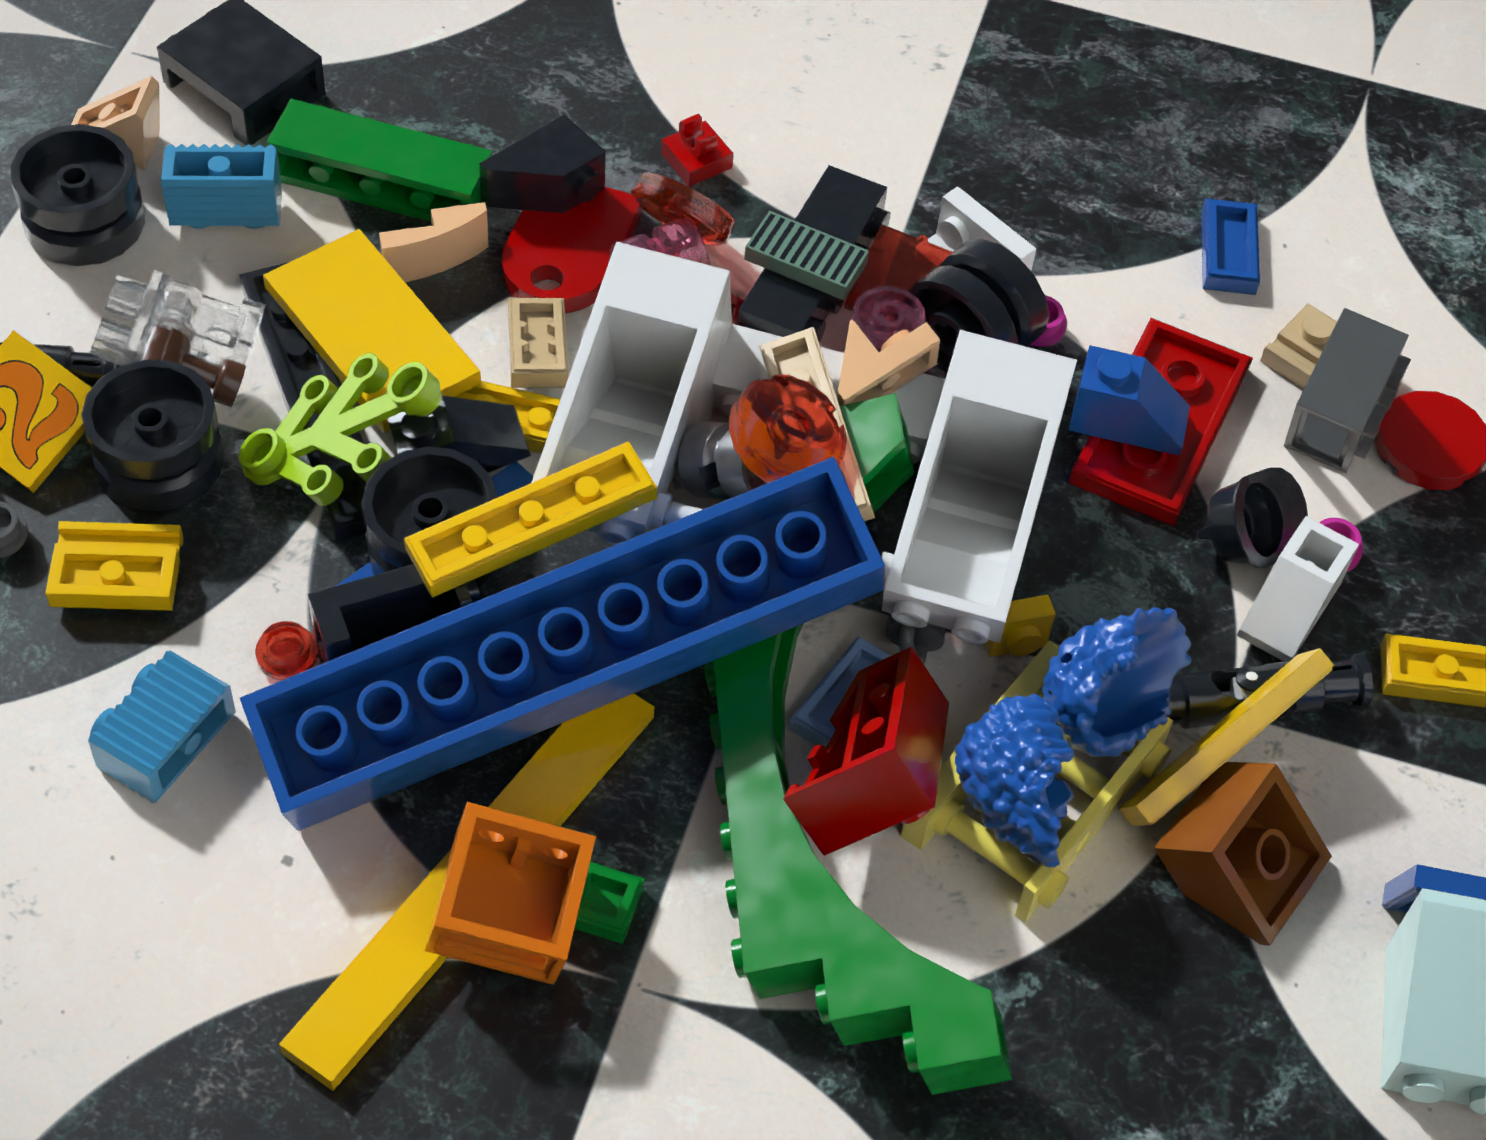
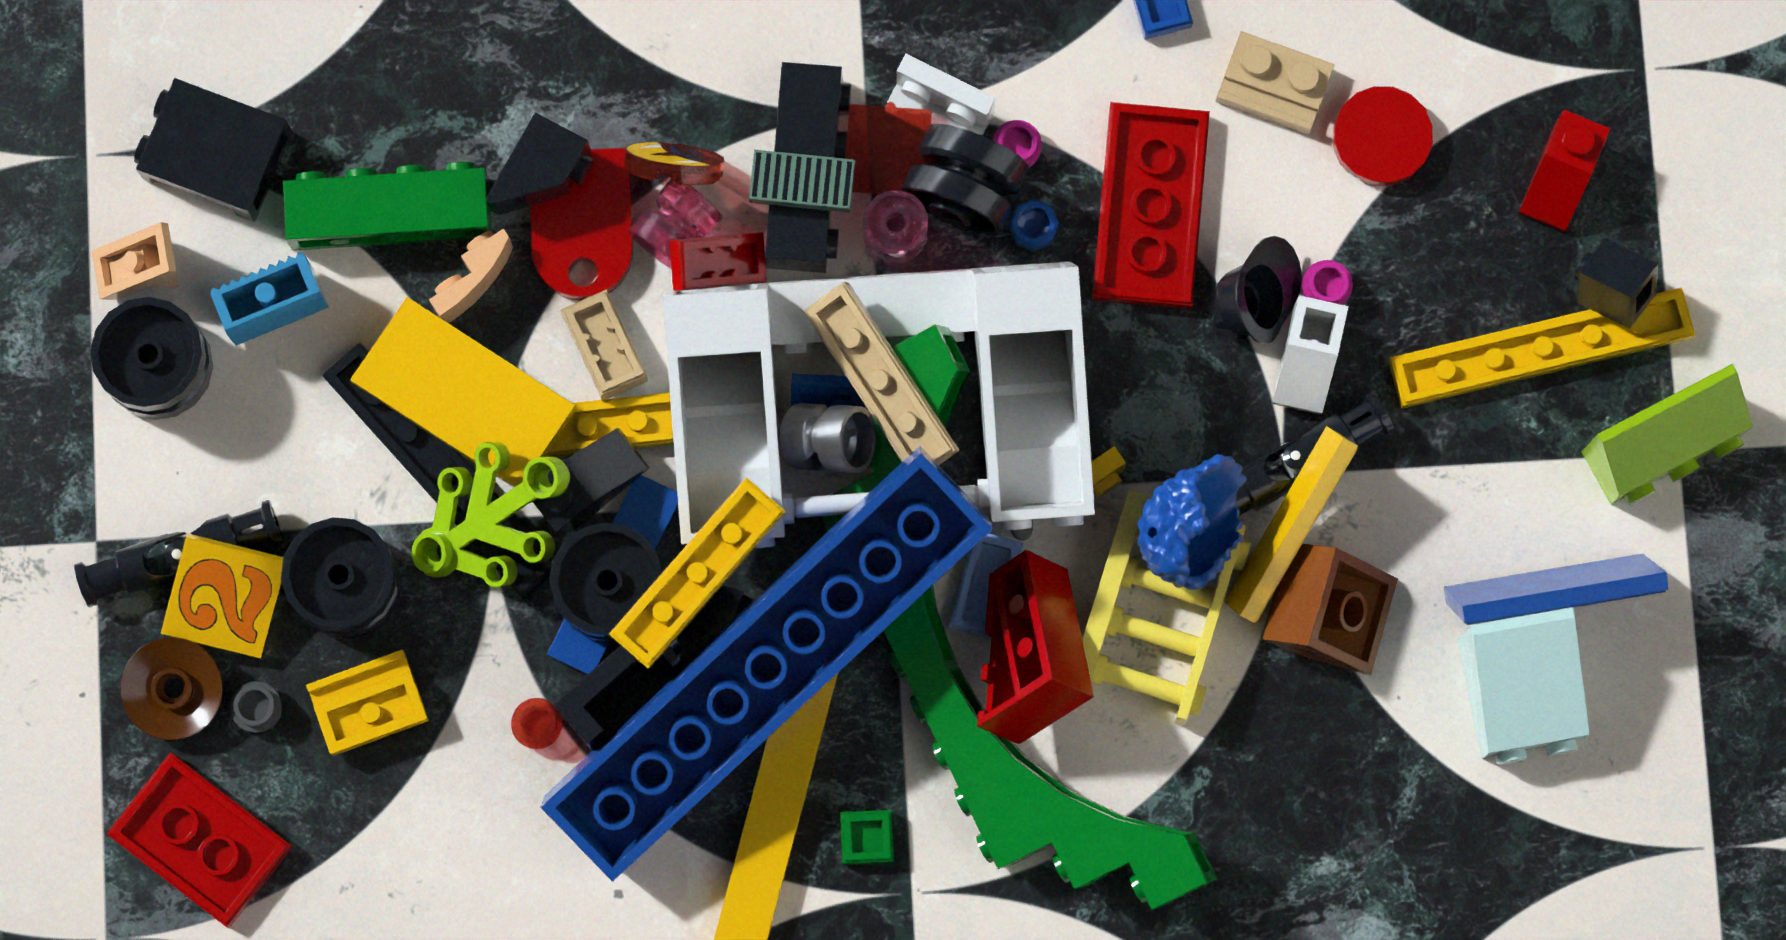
camera: 15 degrees left, 25 degrees up
dark azure brick [88,650,236,803] -> none
clear hips [90,270,266,408] -> none
orange piece [425,802,596,985] -> none
red tile [661,113,734,187] -> none
clear red tile [728,374,847,483] -> none
light nougat slope [837,320,940,406] -> none
blue piece [955,694,1075,867] -> none
blue slope [1069,345,1190,456] -> none
dark grey piece [1284,308,1411,473] -> none

